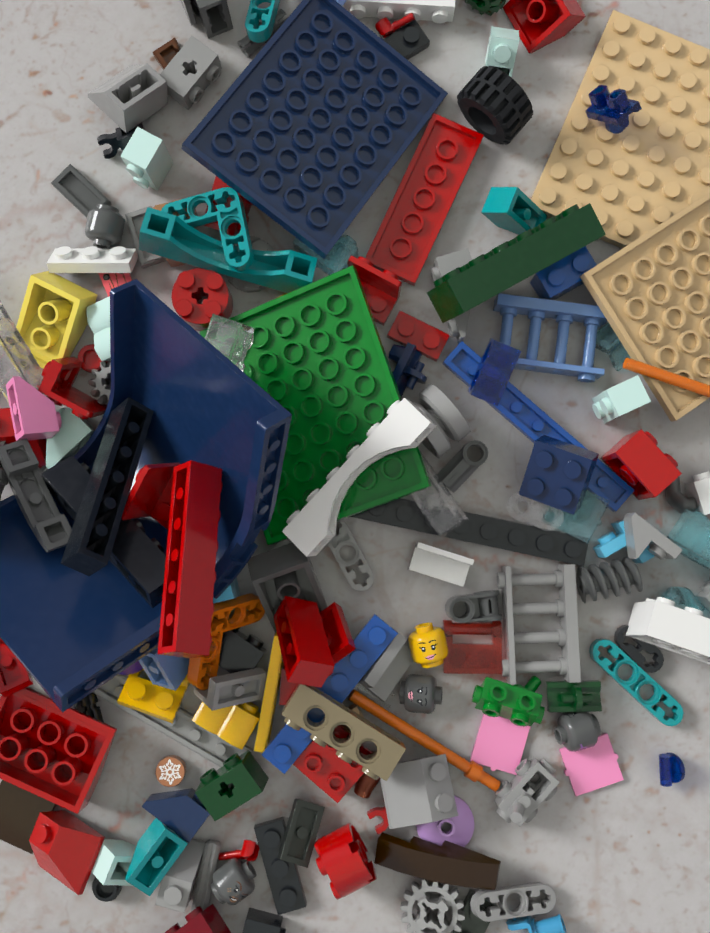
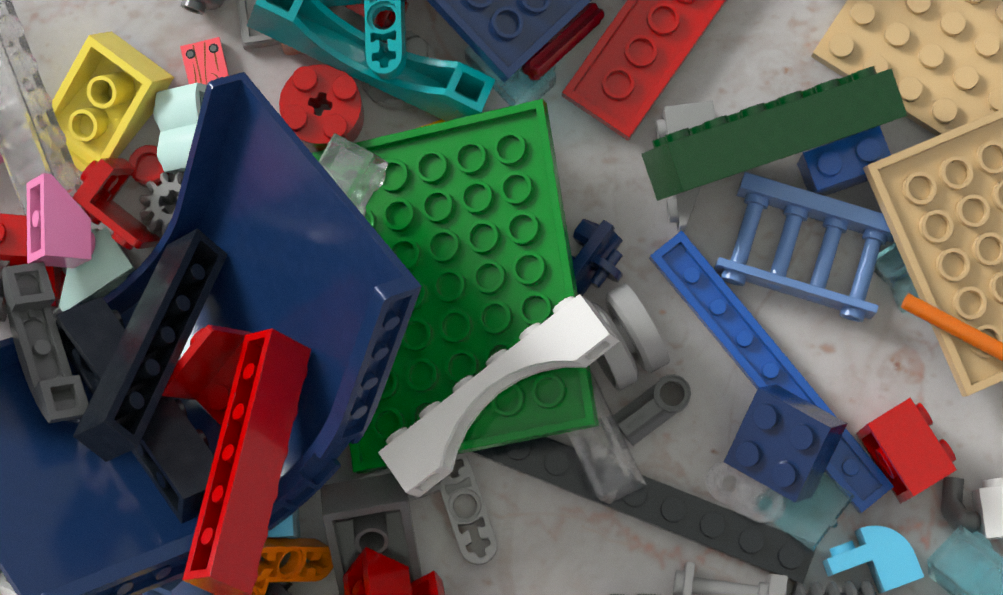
camera: 10 degrees right, 5 degrees down
white plate [46,246,138,273] -> none
red bracket [348,256,402,326] -> none
red plate [387,311,450,362] -> none
white panel [408,542,474,587] -> none
clear blue brick [468,338,521,406] -> none
teal slope [481,187,547,235] -> none
light aqua brick [592,375,651,424] -> none
light grey slope [623,512,682,560] -> none
none -> dark red axle [521,2,604,81]

